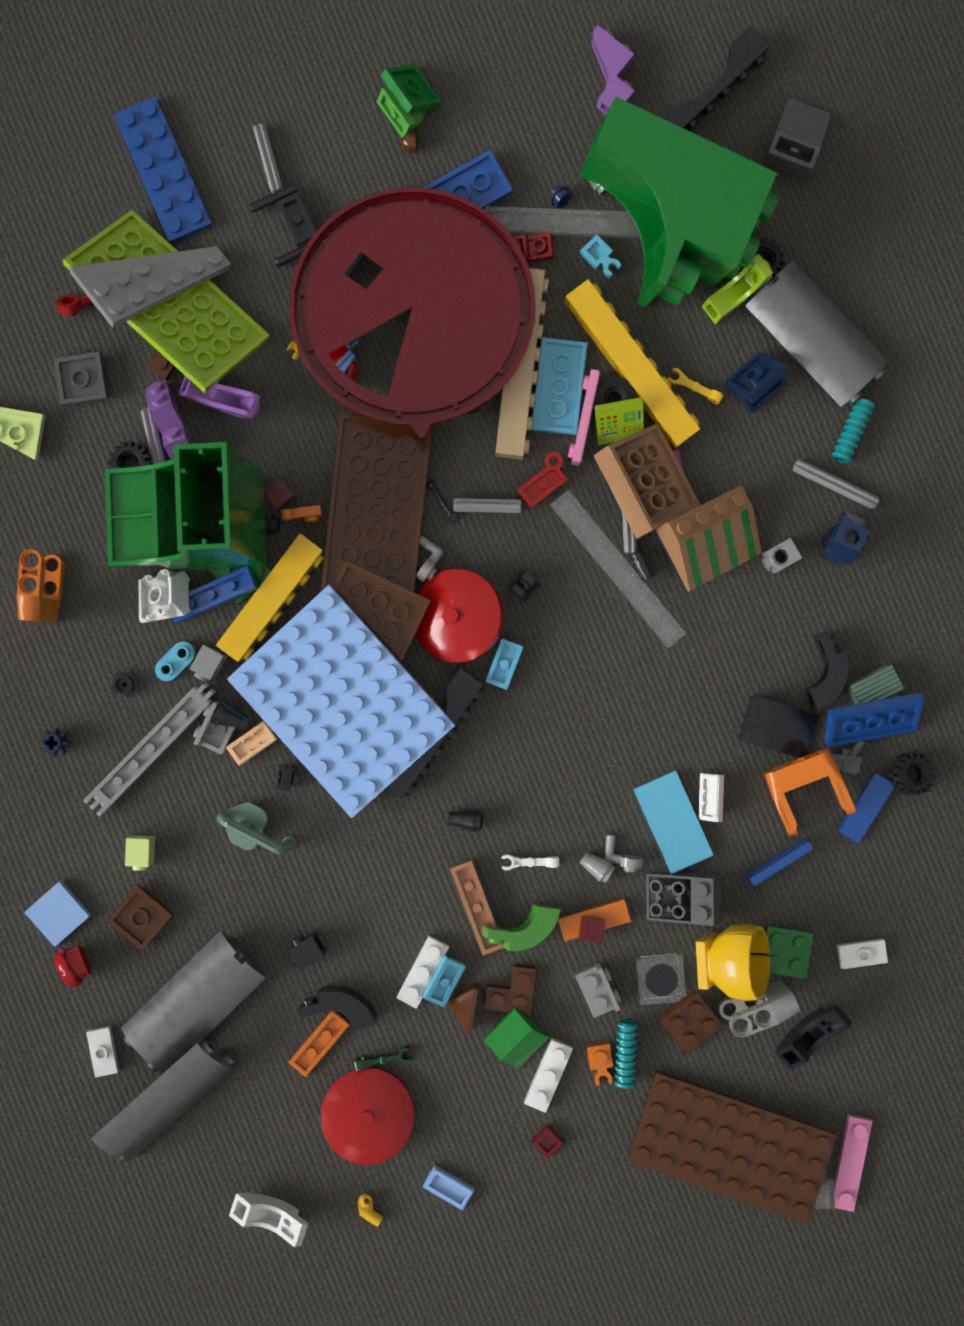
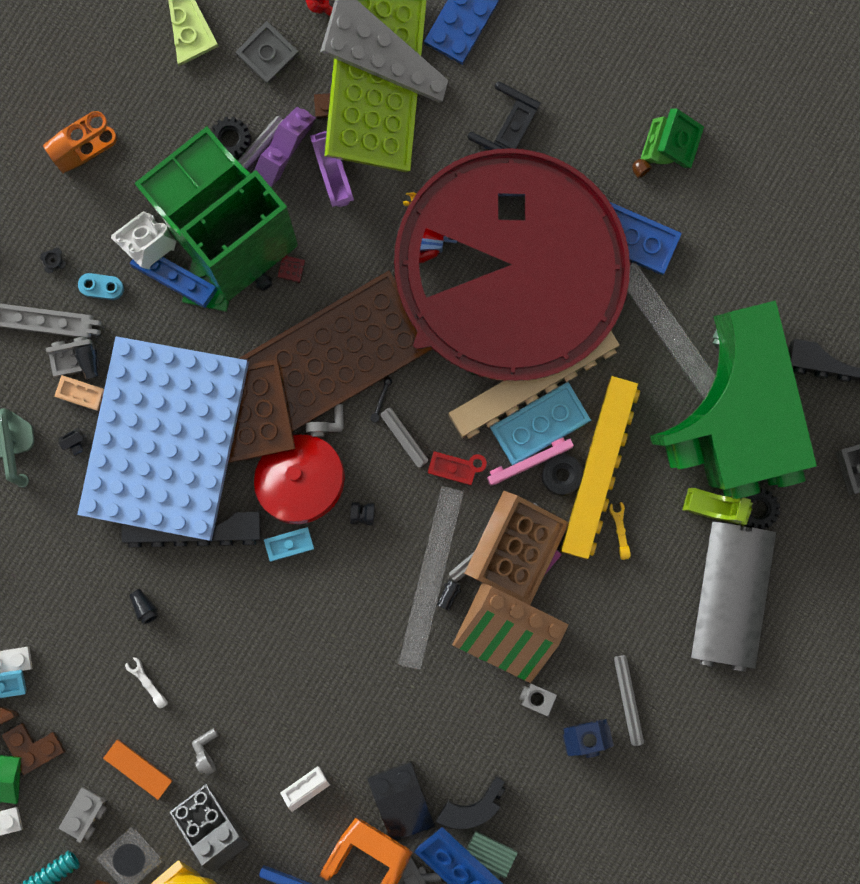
camera: 45 degrees right, 5 degrees down
light grey brick [190,645,228,682] -> none
yellow brick [216,534,325,662] -> none
light grey axle [253,124,283,193] -> none
orange plate [281,505,324,523] -> none
nougat plate [450,859,504,955] -> none
bright green arch [482,904,560,951] -> none
red slope [513,233,555,262] -> none
dark blue plate [550,186,572,208] -> none
dark red tile [578,916,605,944] -> none
light grey cone [579,852,616,883] -> none
medium azure plate [580,235,621,279] -> none
orange plate [586,1041,613,1086] -> none
medium lavender arch [591,25,634,115] -> none
lime tile [595,397,644,445] -> none
medium azure tile [633,770,713,874] -> none
dark blue bracket [724,352,789,414] -> none
teal piece [832,398,876,463] -> none

